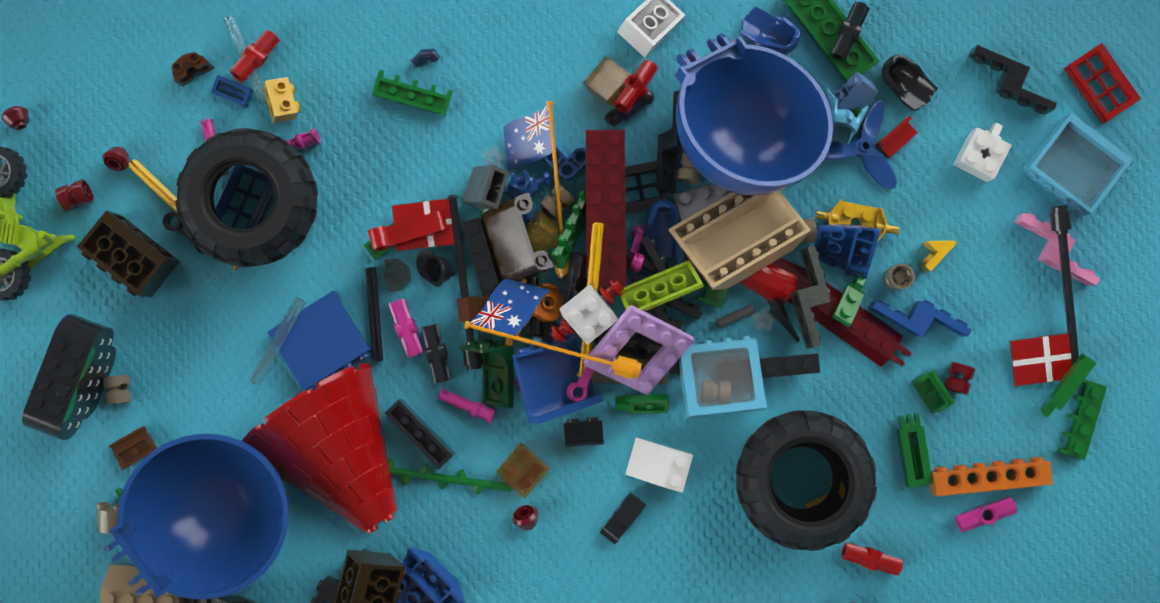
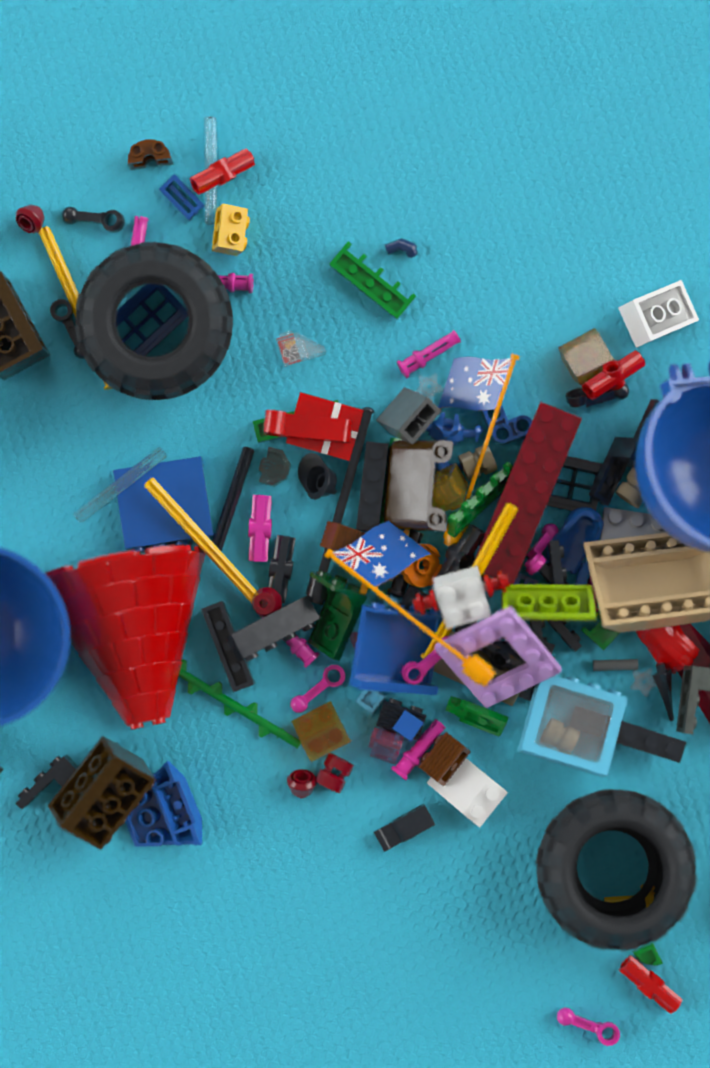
camera: 25 degrees right, 0 degrees up
none -> black piece [62,207,125,233]
none -> yellow axle [144,478,262,617]
none -> black brick [226,595,320,662]
none -> dark red cone [252,587,282,617]
none -> clear slope [276,331,326,367]
none -> dark pink piece [290,665,345,713]
none -> dark red wheel [315,752,354,794]
none -> medium azure tile [355,690,386,715]
none -> cylinder [368,727,404,764]
none -> dark pink pin [391,719,446,781]
none -> blue tile [392,710,423,741]
none -> dark pink pin [396,330,461,379]
none -> reddish brown brick [419,732,471,786]
none -> green tile [632,942,663,966]

